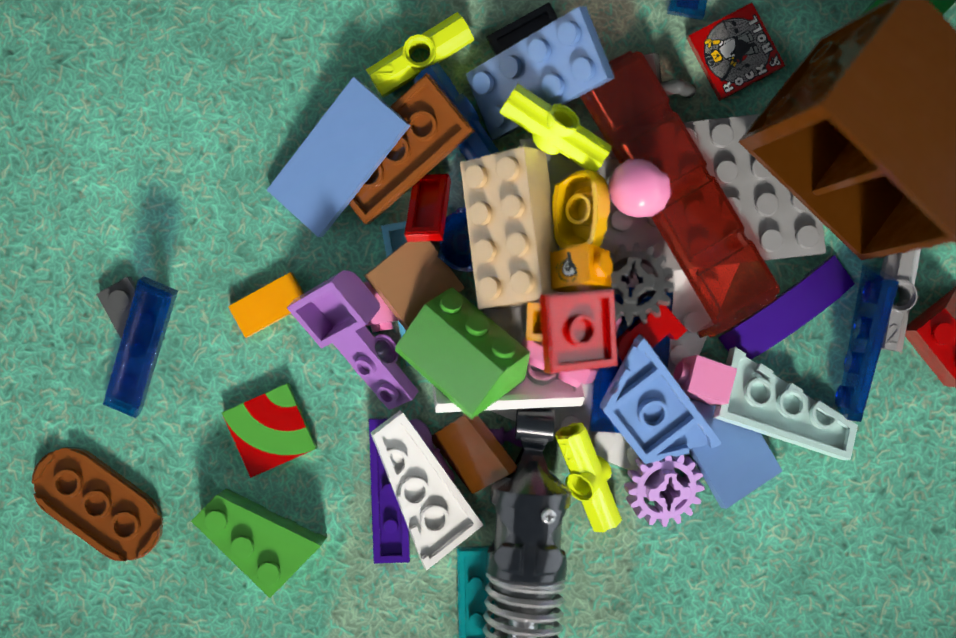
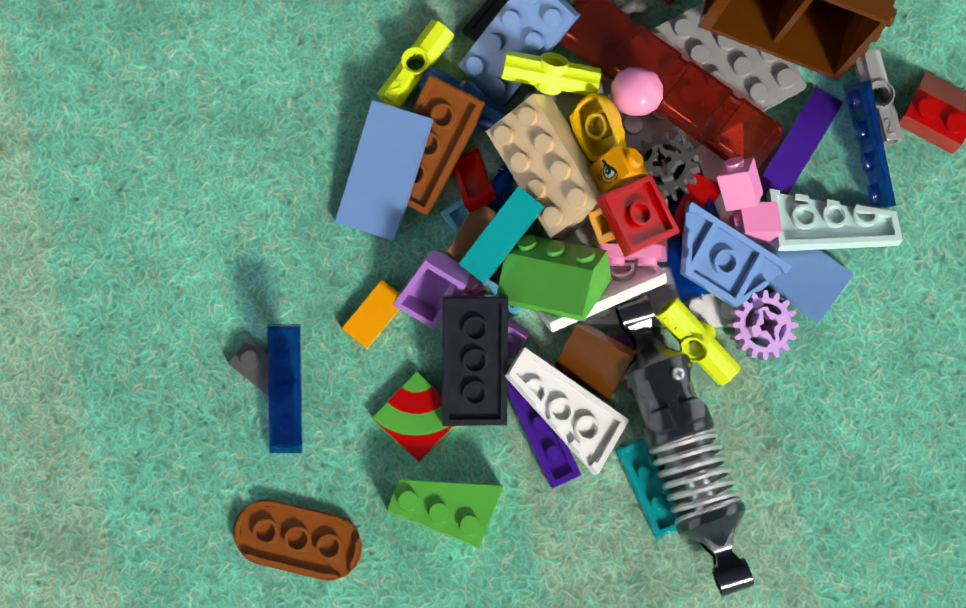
camera: 20 degrees left, 10 degrees down
none -> black tile [442,295,508,426]
none -> teal tile [459,186,545,284]
none -> bright pink brick [717,157,763,211]

